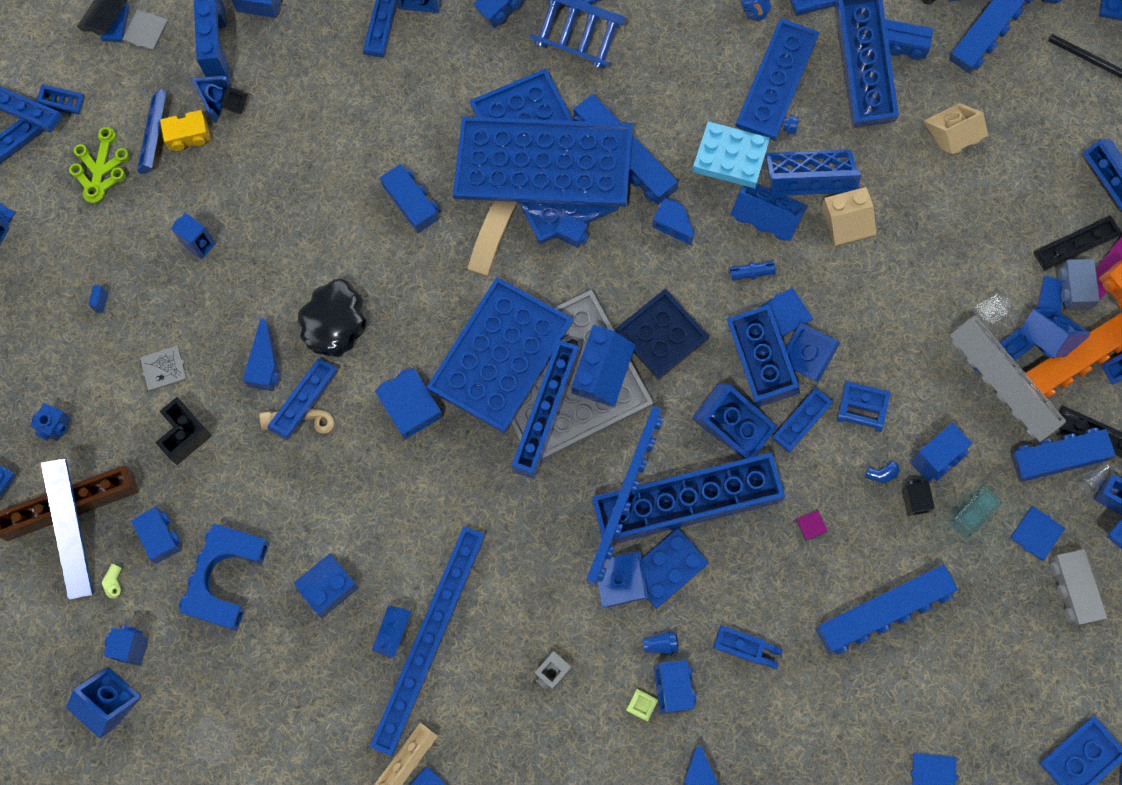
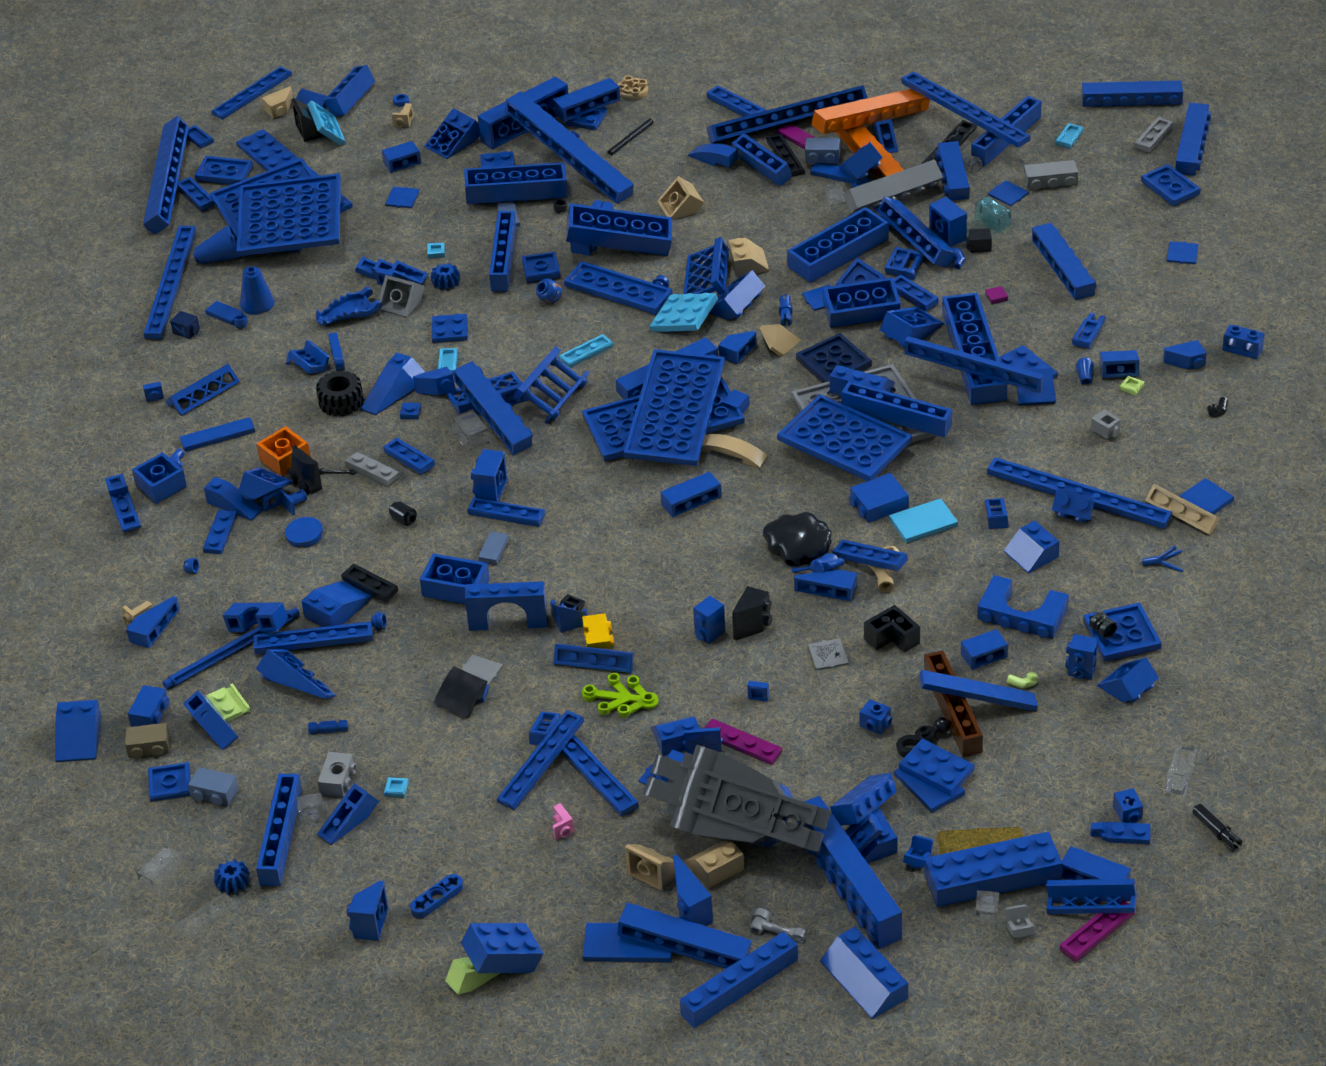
camera: 85 degrees left, 30 degrees down
none -> sand blue tile [478,531,509,565]
none -> medium azure tile [559,334,614,368]
none -> blue slope [651,716,700,756]
none -> blue piece [683,727,723,755]
none -> blue slope [688,144,738,168]
none -> magenta plate [703,718,782,765]
none -> blue brick [732,133,792,186]
none -> black slope [732,586,772,640]
none -> tan slope [759,324,801,356]
none -> blue brick [787,207,889,283]
none -> blue piece [792,553,845,573]
none -> blue brick [876,197,956,267]
none -> medium azure tile [889,498,958,543]
none -> black piece [896,717,950,757]
none -> blue slope [985,498,1008,529]
none -> blue plate [1083,603,1162,661]
none -> pearl dark grey wheel [1089,611,1118,639]
none -> blue plant [1142,546,1183,572]

